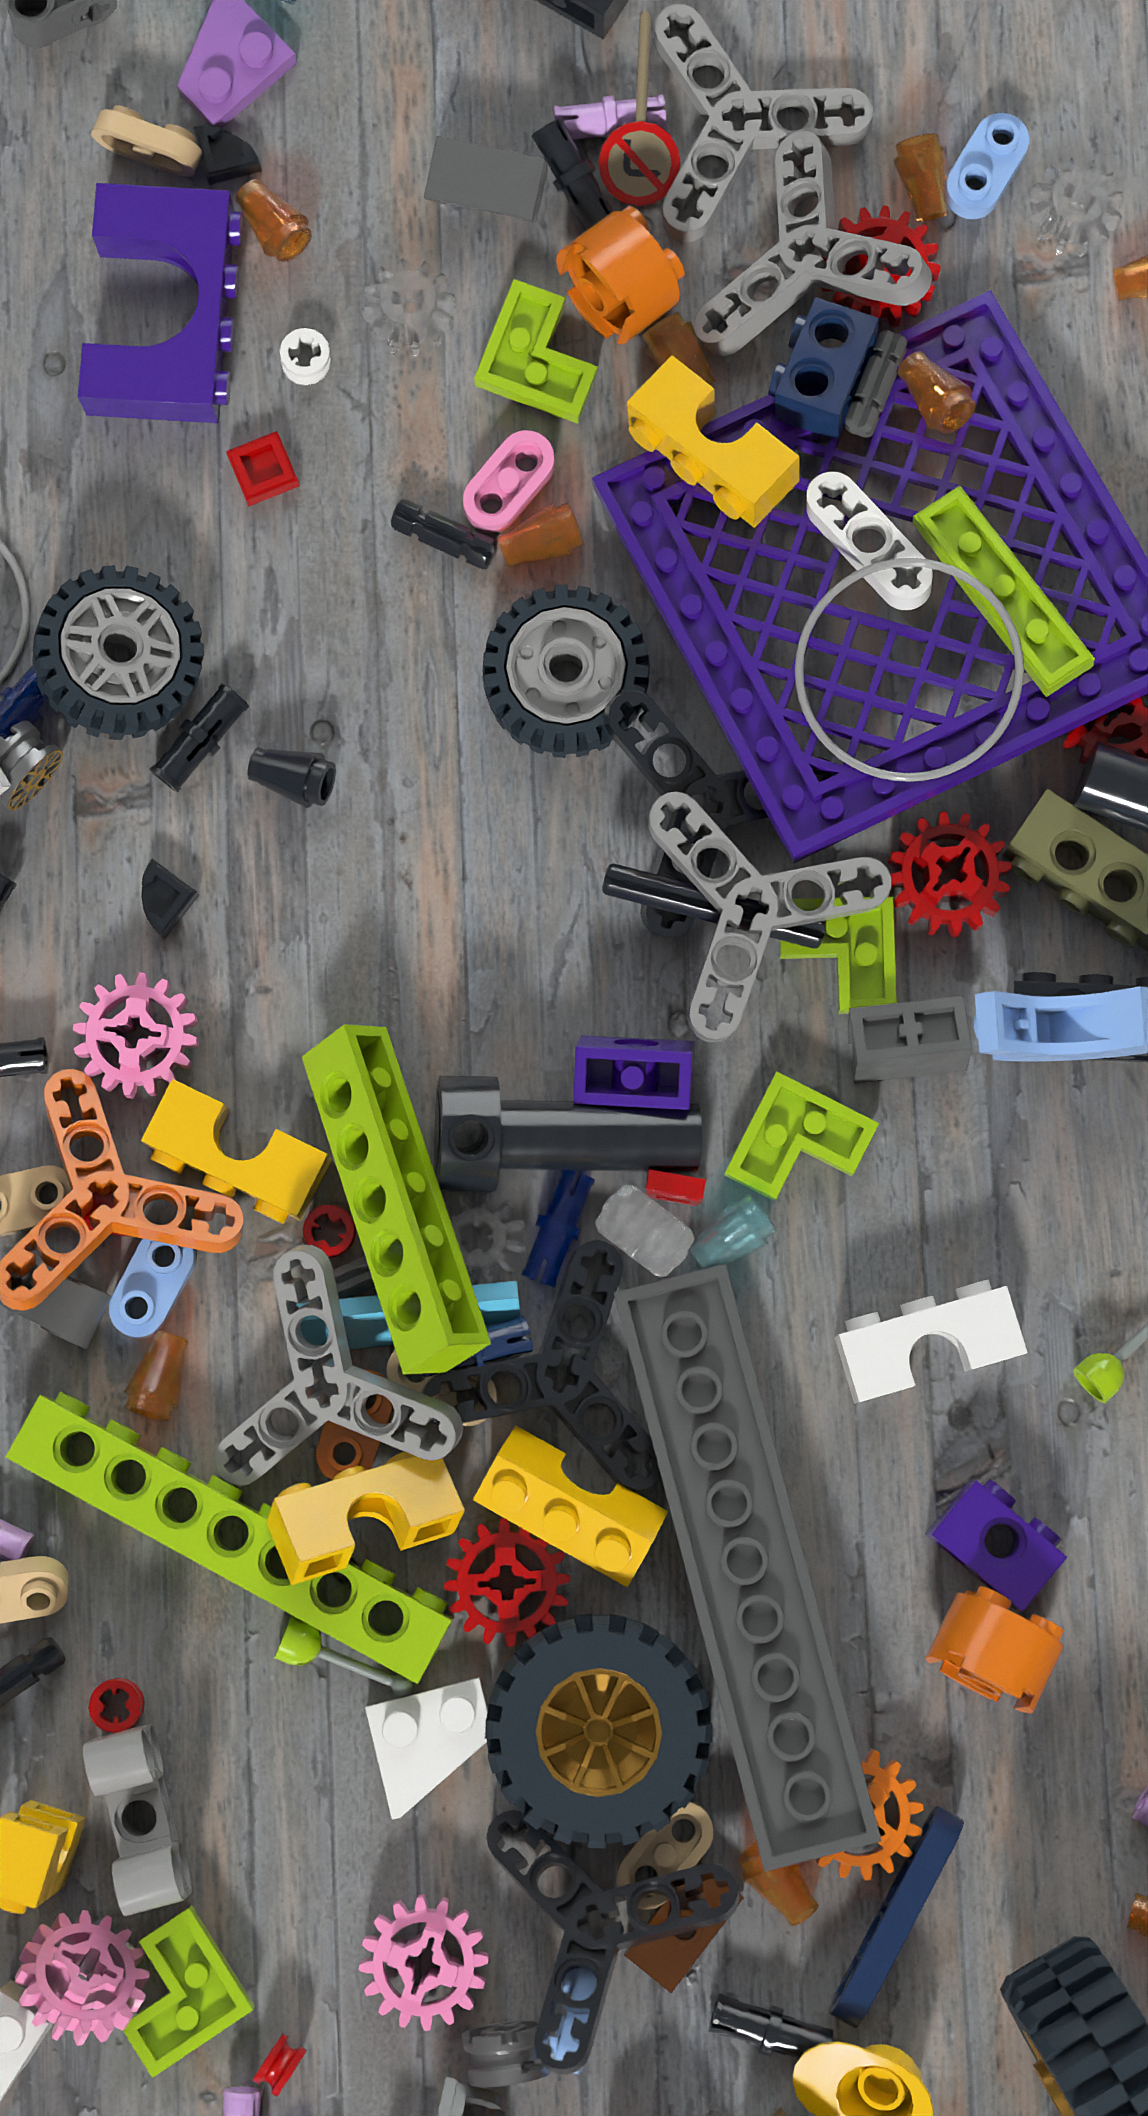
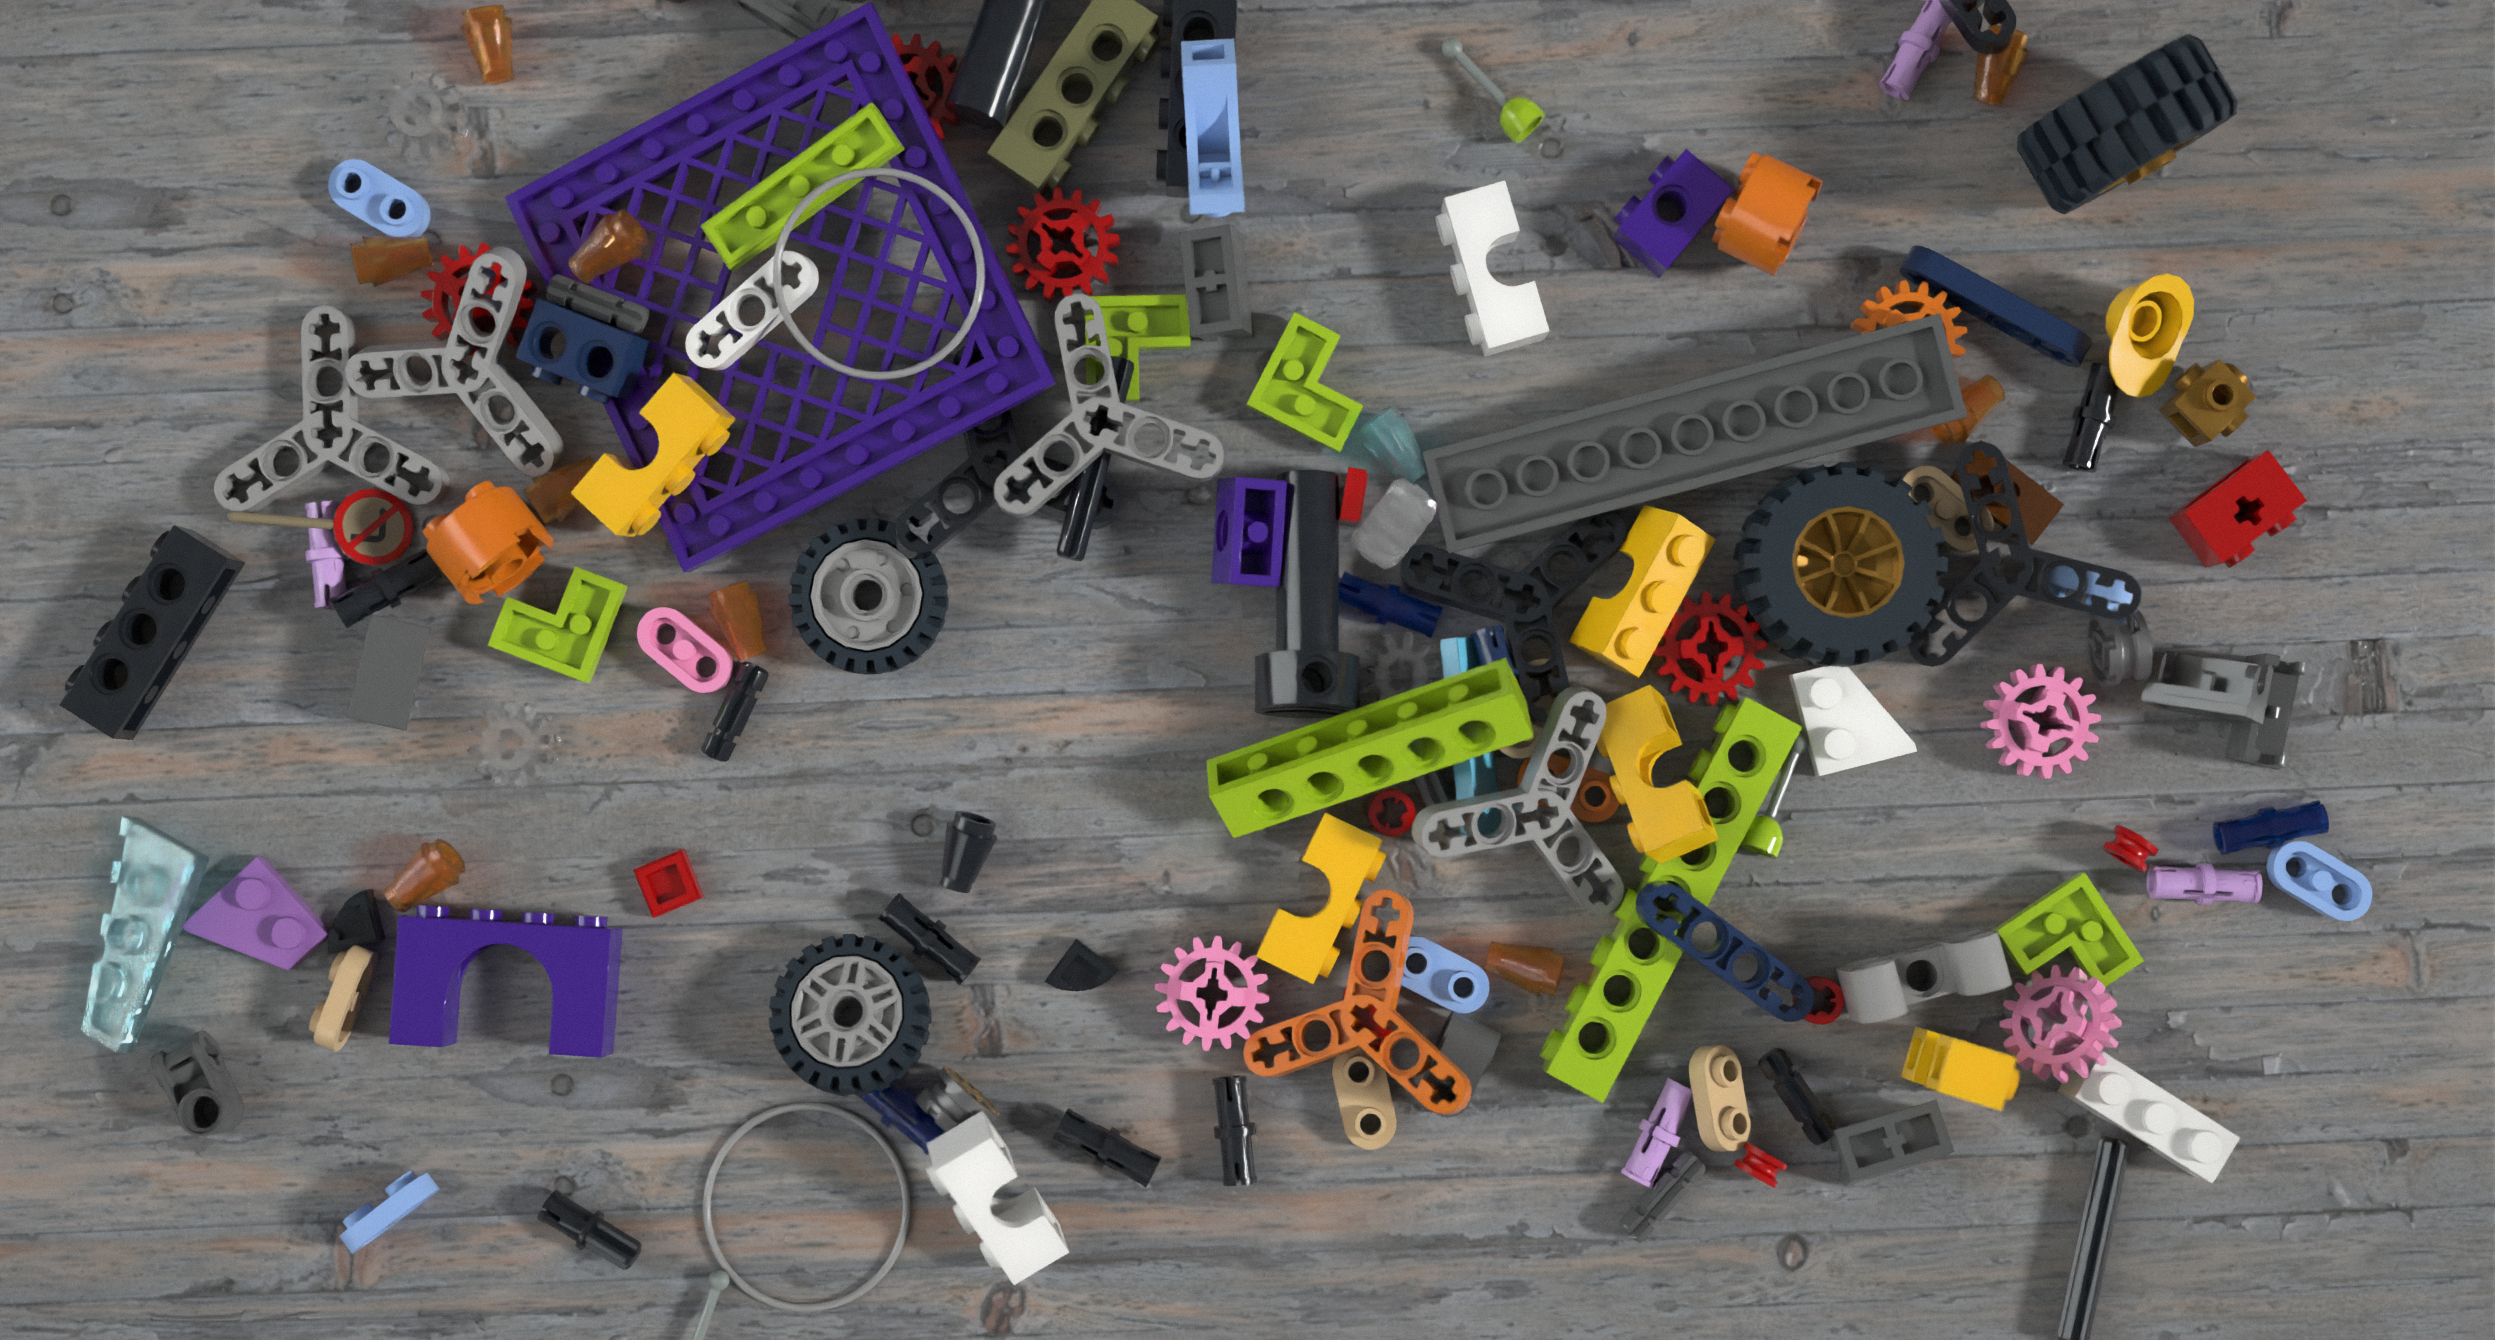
camera: 90 degrees left, 5 degrees up
white bush [280,328,331,385] -> none
none -> dark blue beam [1636,881,1814,1022]

